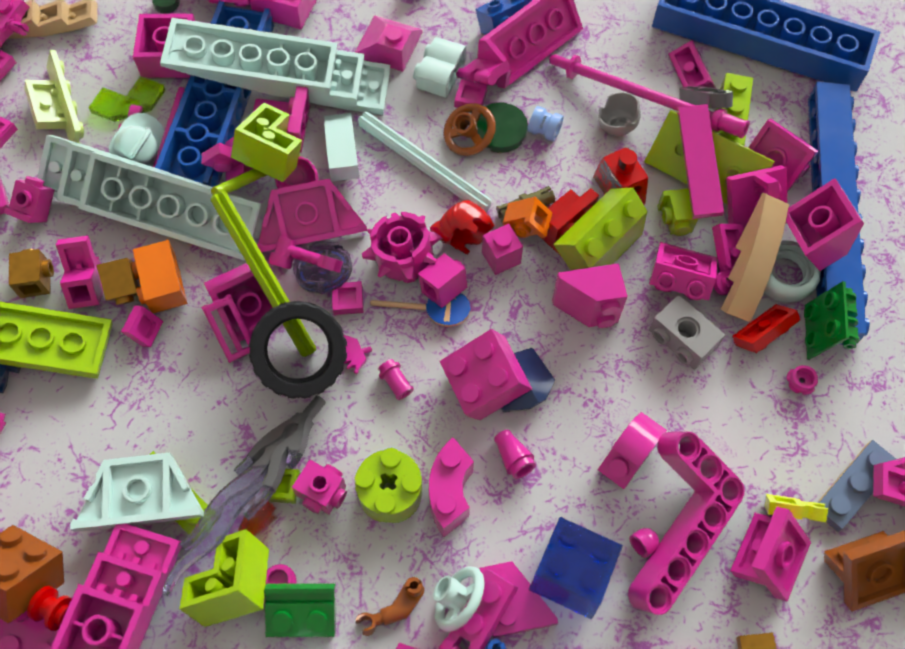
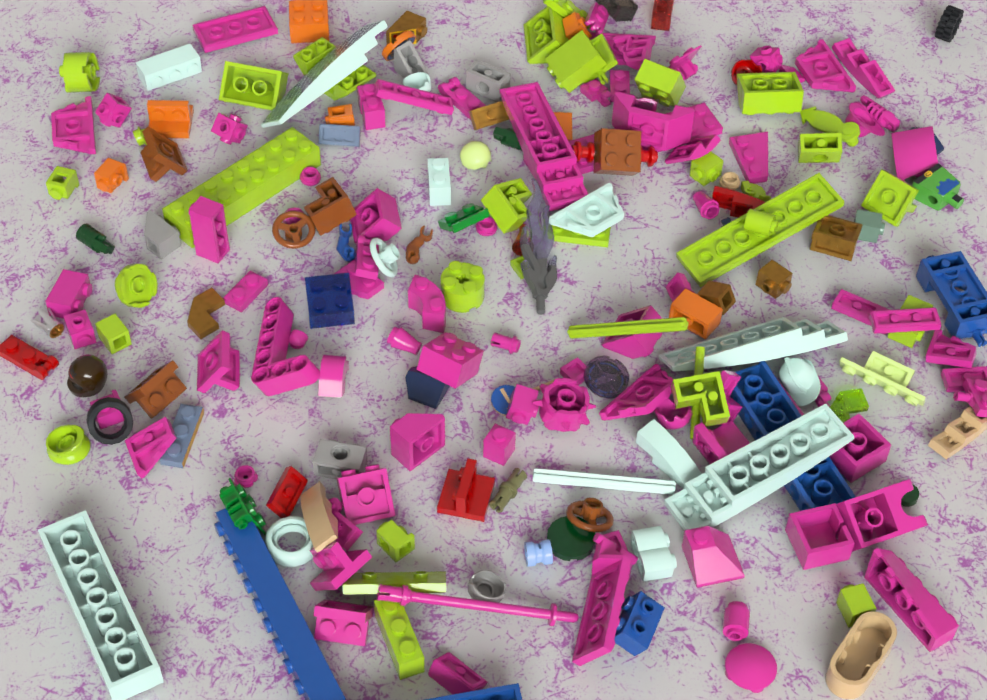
camera: 145 degrees right, 15 degrees down
dark pink brick [4,176,55,223] -> none
dark pink brick [56,235,103,309] -> none
dark pink tile [201,294,251,363] -> none
black tyre [249,301,347,399] -> none
dark pink brick [268,235,343,273] -> none
dark pink brick [292,459,347,515] -> none
dark pink piece [344,335,372,374] -> none
red hair [430,200,495,255] -> none
orange brick [502,197,552,238] -> none
lime slope [553,188,648,270] -> none
red torso [593,147,648,206] -> none
dark pink tile [677,104,724,219] -> none
dark grey beam [679,86,733,108] -> none
neon yellow plate [764,494,828,522] -> none
dark pink slope [786,178,864,271] -> none

